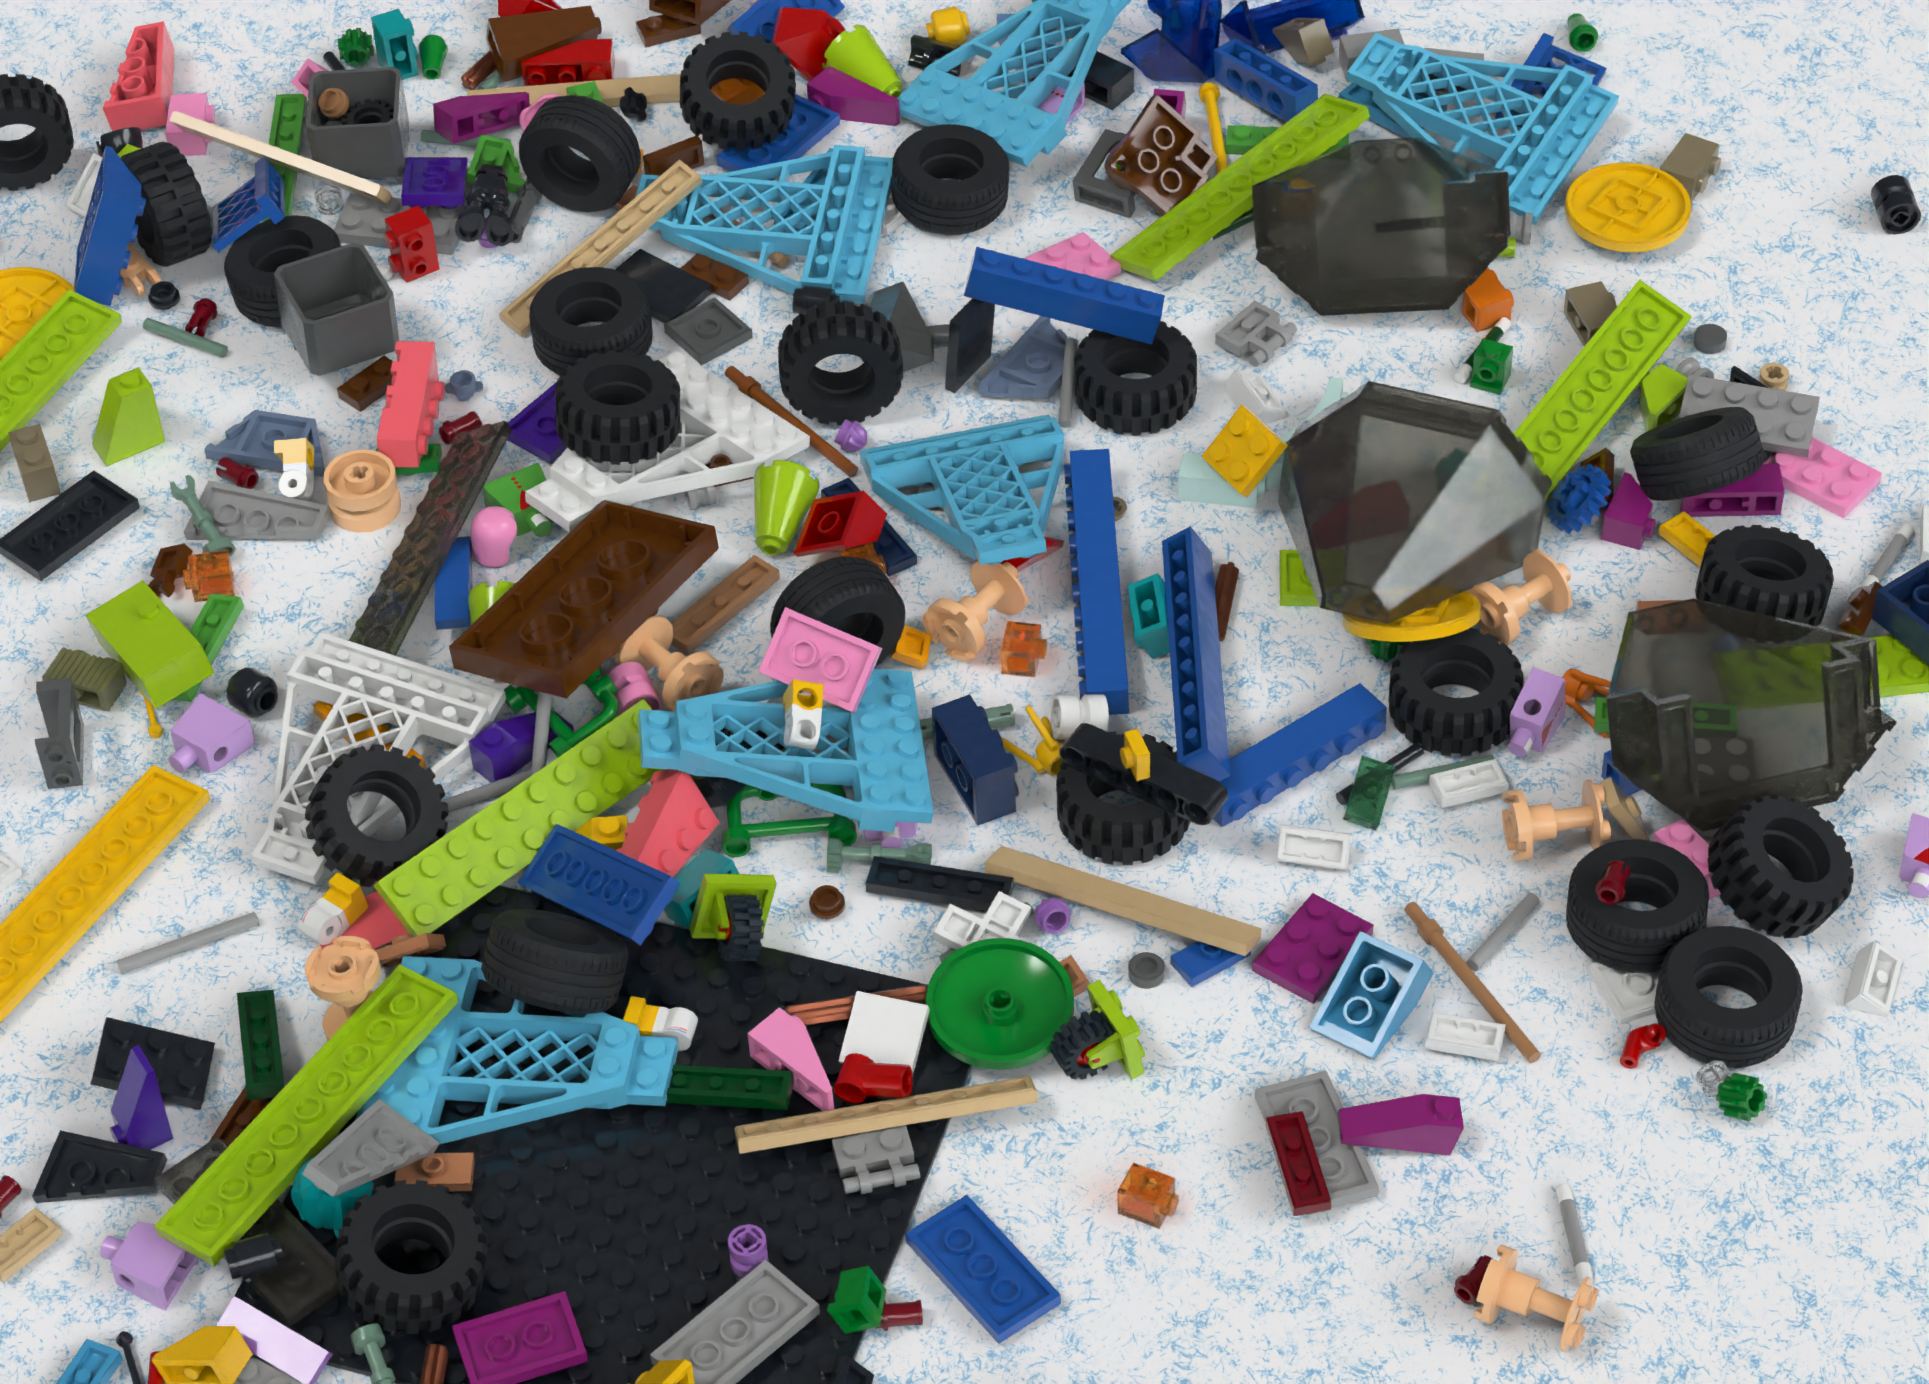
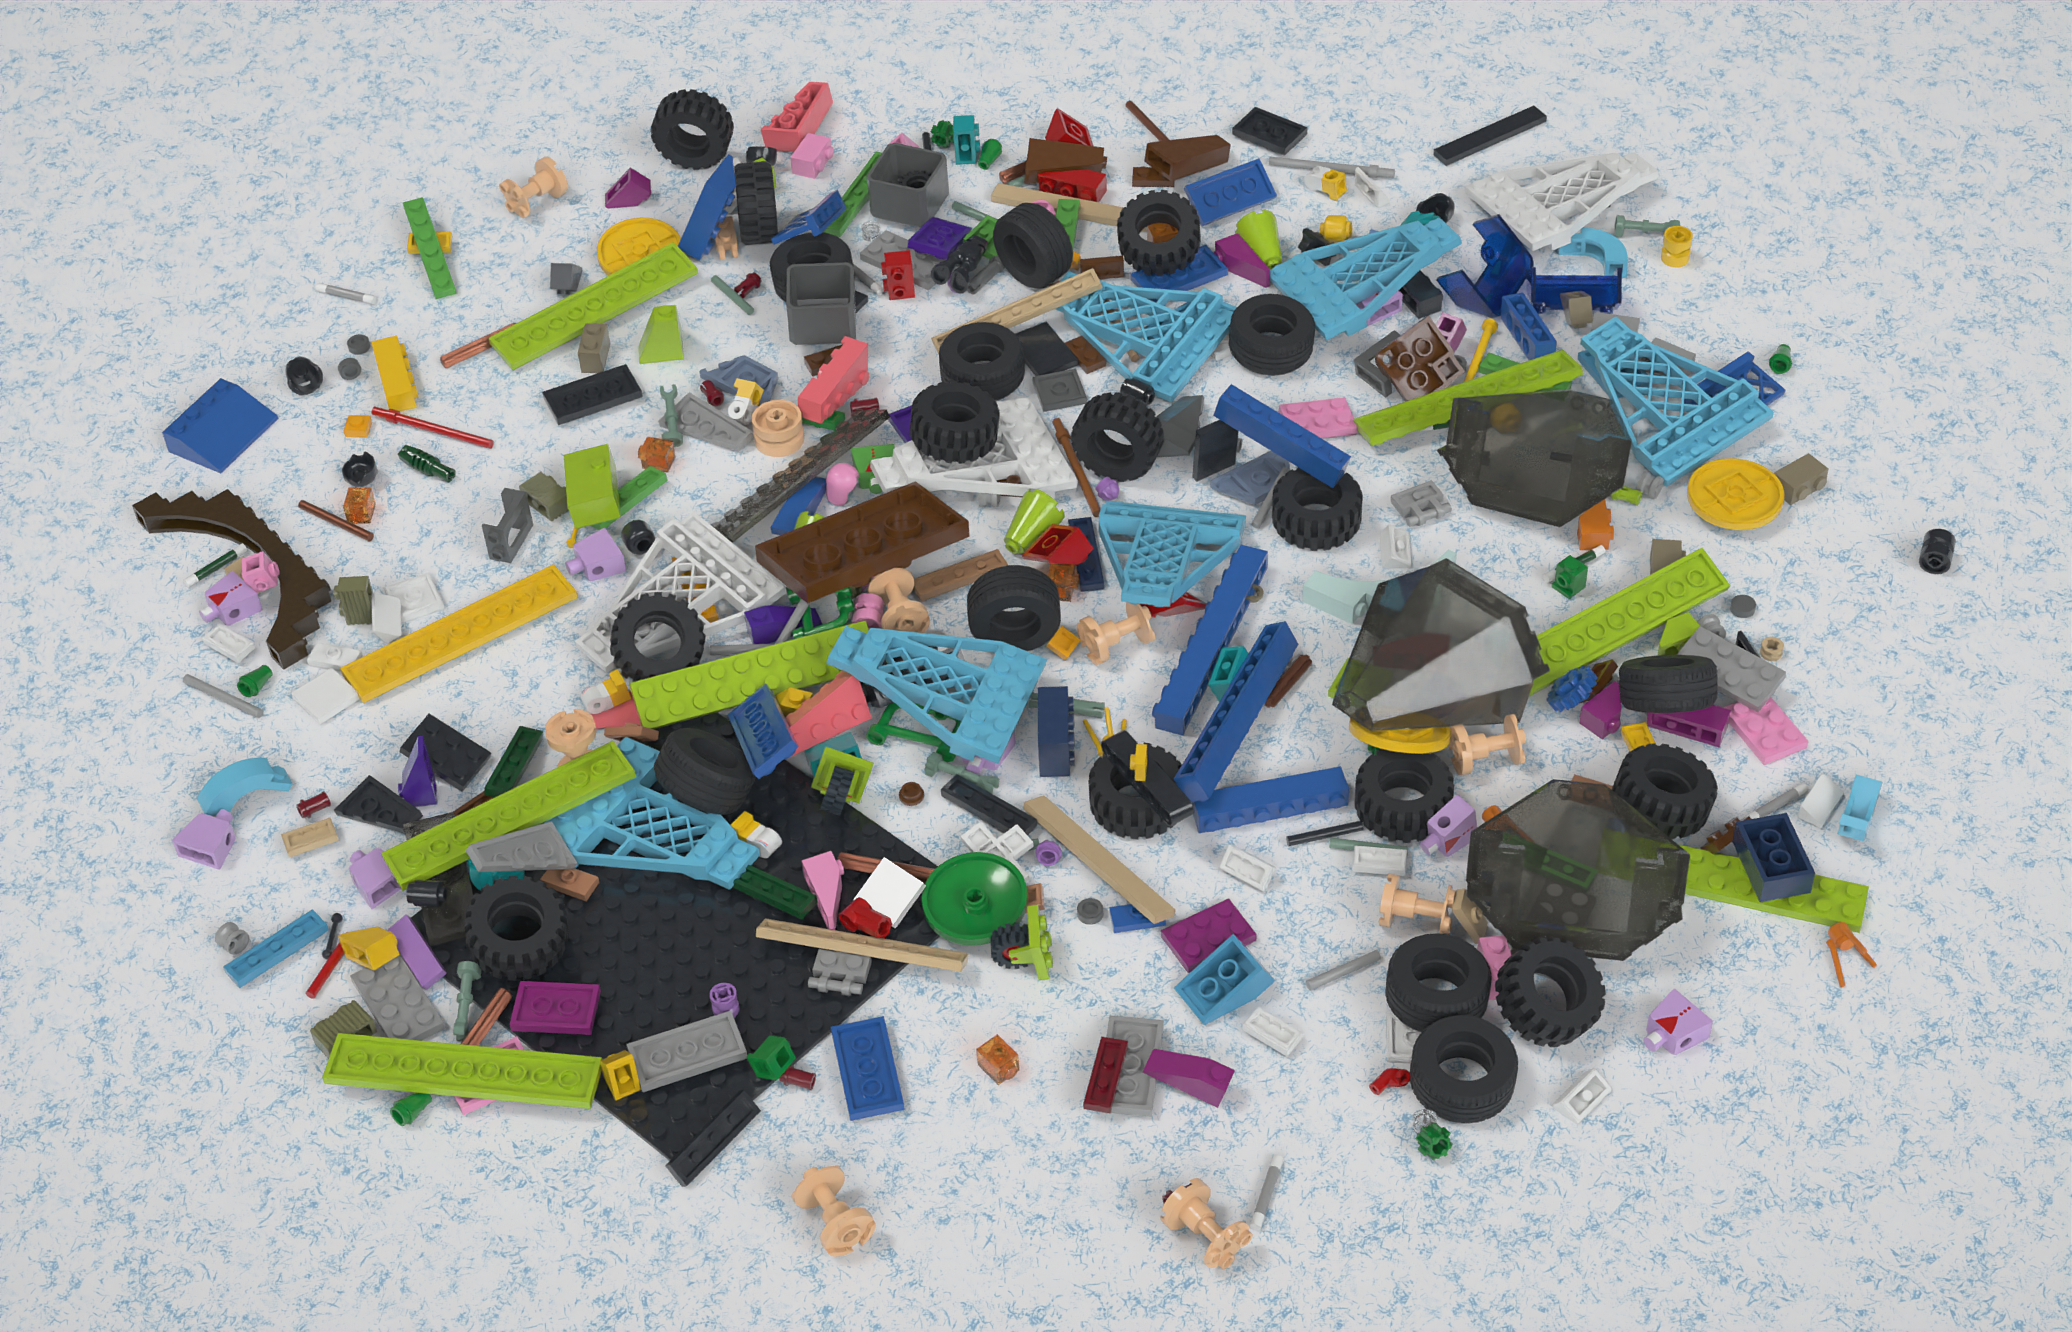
camera: 25 degrees right, 0 degrees up
light grey bar [117,912,259,974] -> none
black plate [148,281,180,310] -> none
reddish brown plate [148,543,193,597] -> none
tile [169,111,392,205] -> none
medium nougat plate [318,88,349,118] -> none
magenta slope [433,92,530,144] -> none
sand blue plate [445,370,483,402] -> none
black plate [620,87,647,121] -> none
bright pink plate [758,607,882,713] -> none
red slope [772,7,845,81] -> none
leg [783,679,824,750] -> none
clear orange brick [1001,621,1047,677] -> none
white wheel [1051,694,1109,740] -> none
yellow plate [1201,404,1288,498] -> none
clear green plate [1343,755,1395,831] -> none
medium nougat bar [1404,902,1541,1063] -> none
dark red pin [1595,860,1630,905] -> none

